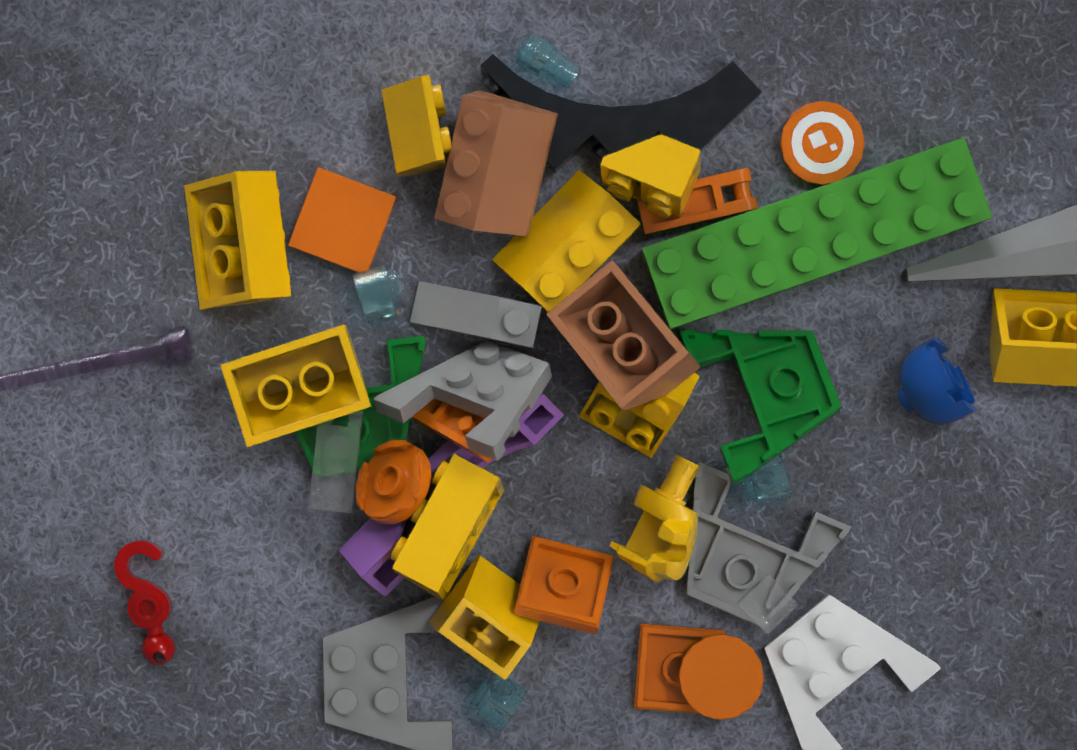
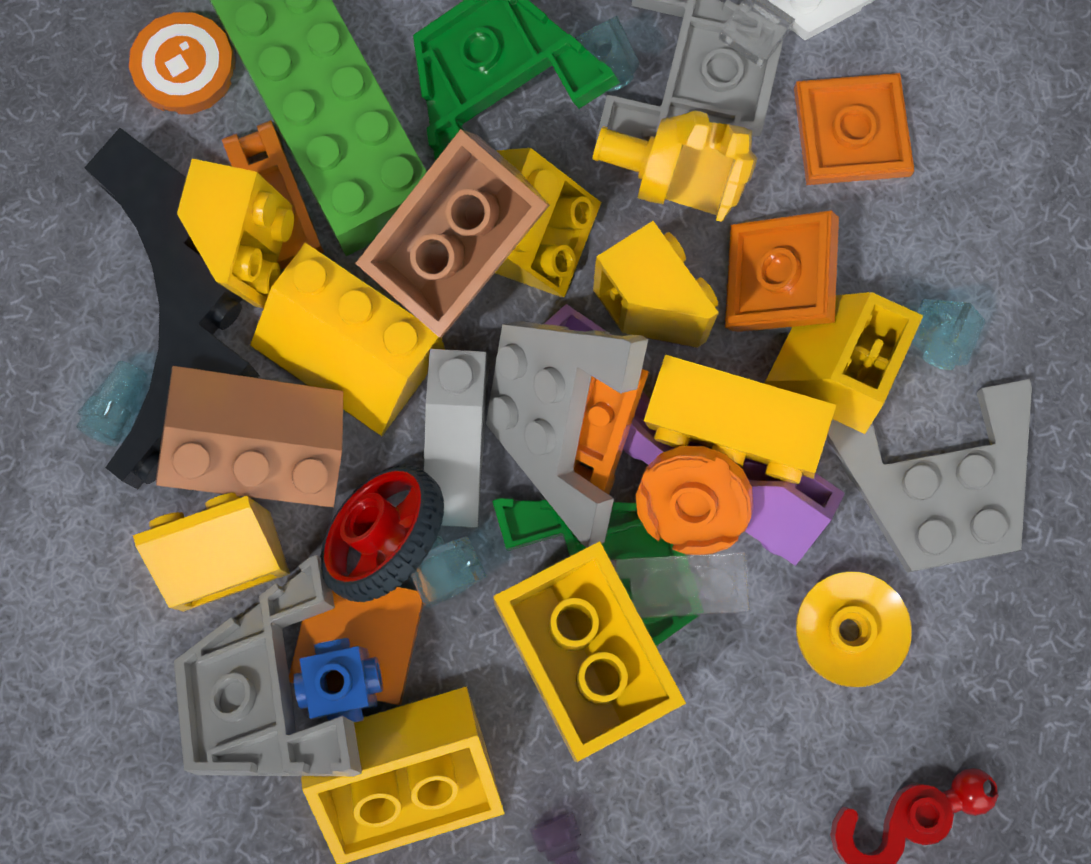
camera: 95 degrees left, 10 degrees down
orange tile [678,633,764,720] -> none
none -> light grey wing [174,555,362,777]
none -> blue brick [294,638,383,723]
none -> wheel [320,465,444,602]
none -> yellow slope [593,221,719,348]
none -> yellow dish [796,572,912,687]

